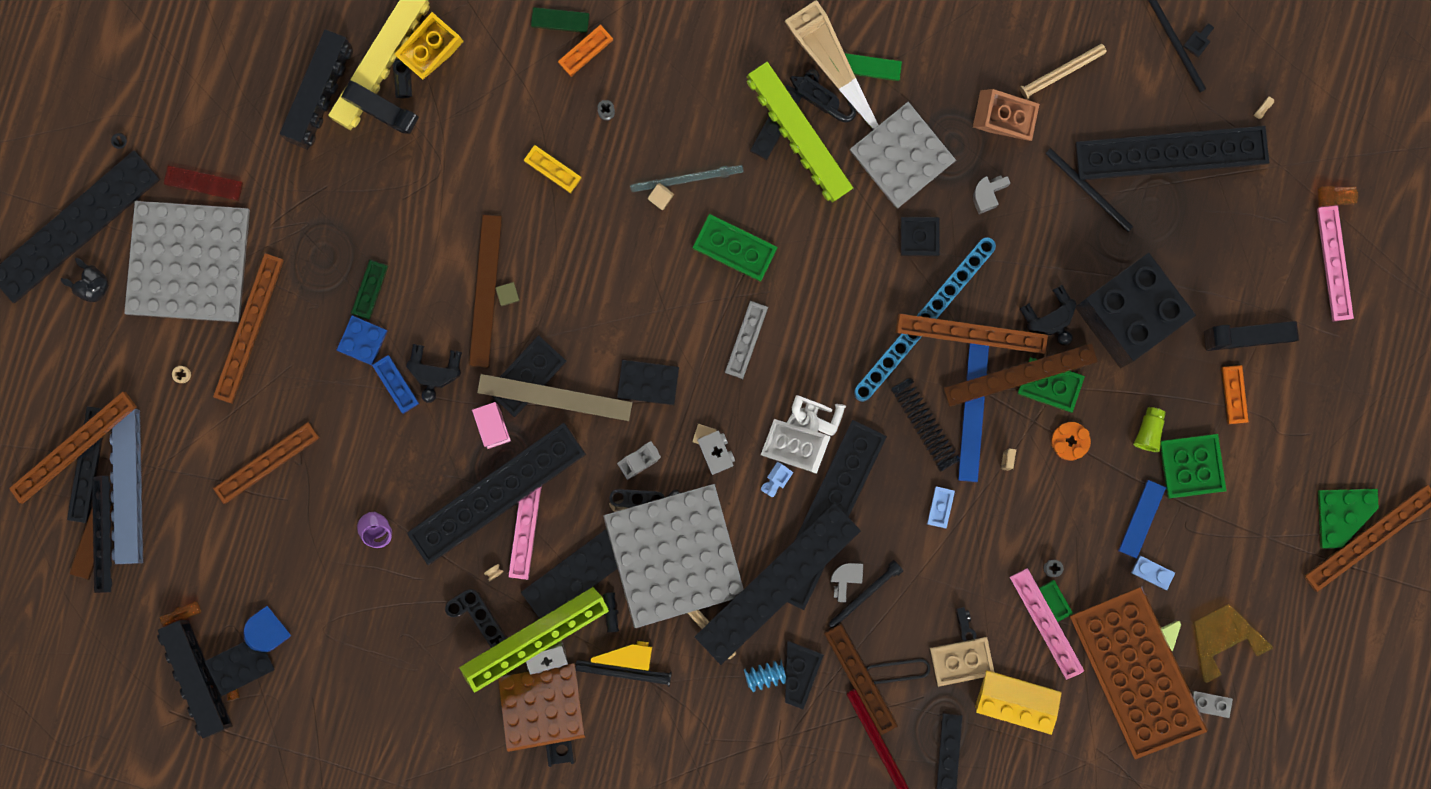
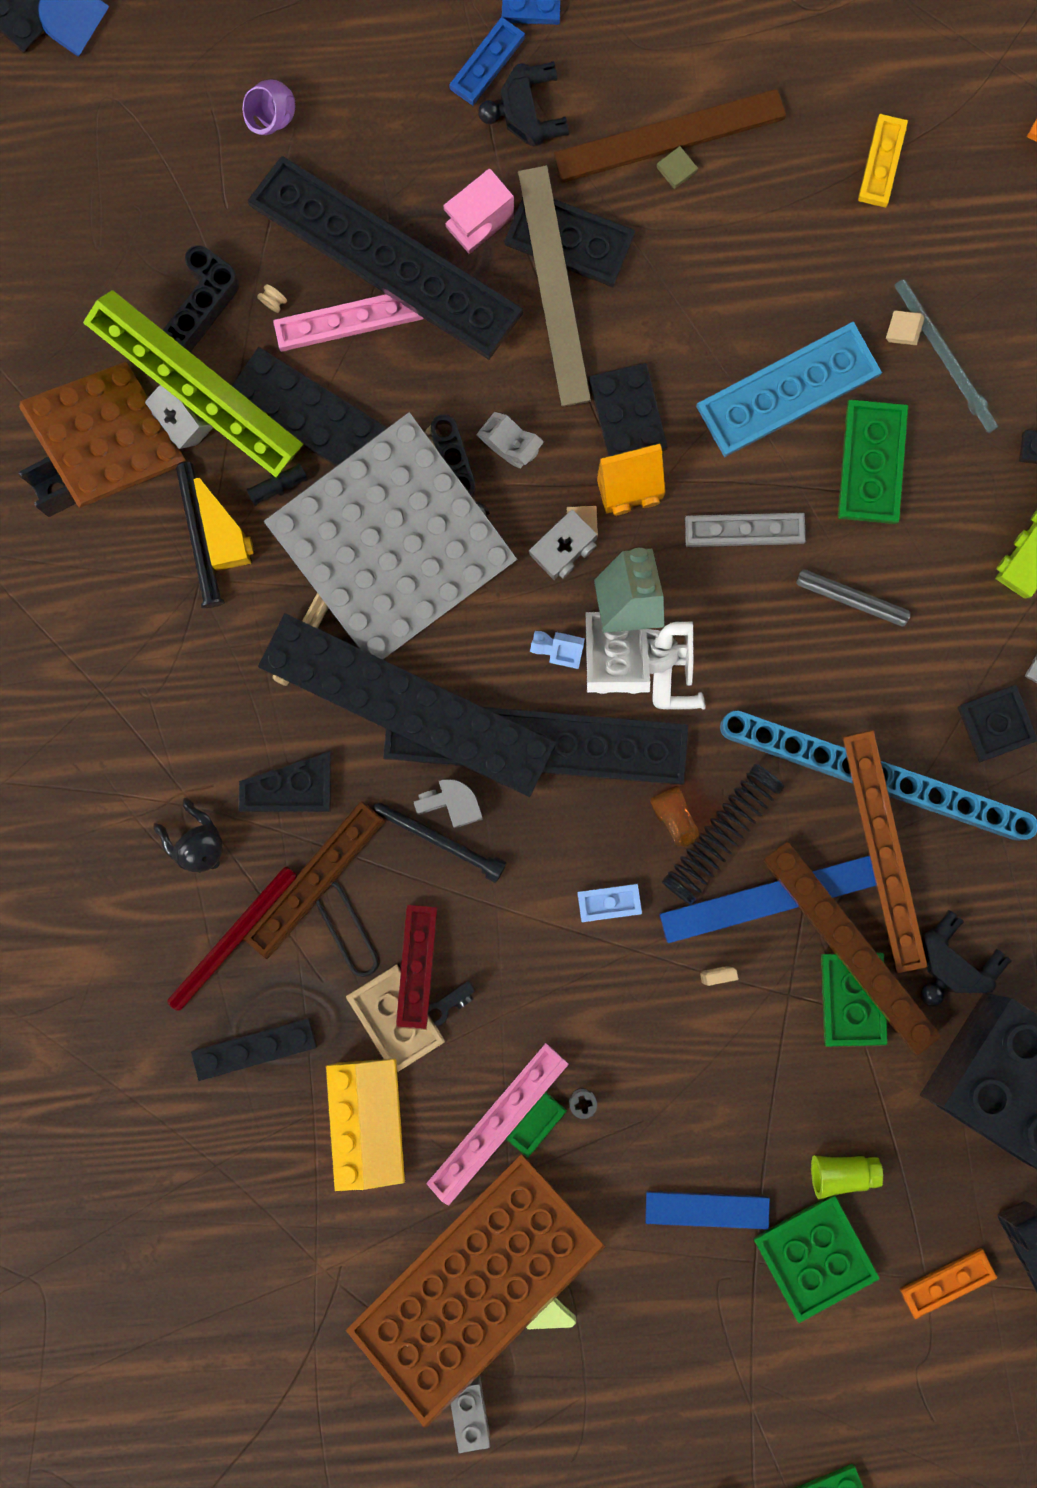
camera: 70 degrees right, 0 degrees up
dark grey bush [597,100,615,121] -> none
dark azure piece [744,660,786,692] -> none
orange plate [1051,422,1091,461] -> none
light blue plate [1131,556,1175,590] -> none
clear yellow wing [1194,604,1273,683] -> none
none -> black hair [153,798,222,873]
none -> dark red plate [396,905,437,1030]
none -> sand green slope [594,548,664,633]
none -> light orange slope [597,444,665,516]
none -> clear orange piece [650,786,700,847]
none -> dark azure plate [696,322,882,458]
none -> dark grey axle [796,569,911,627]

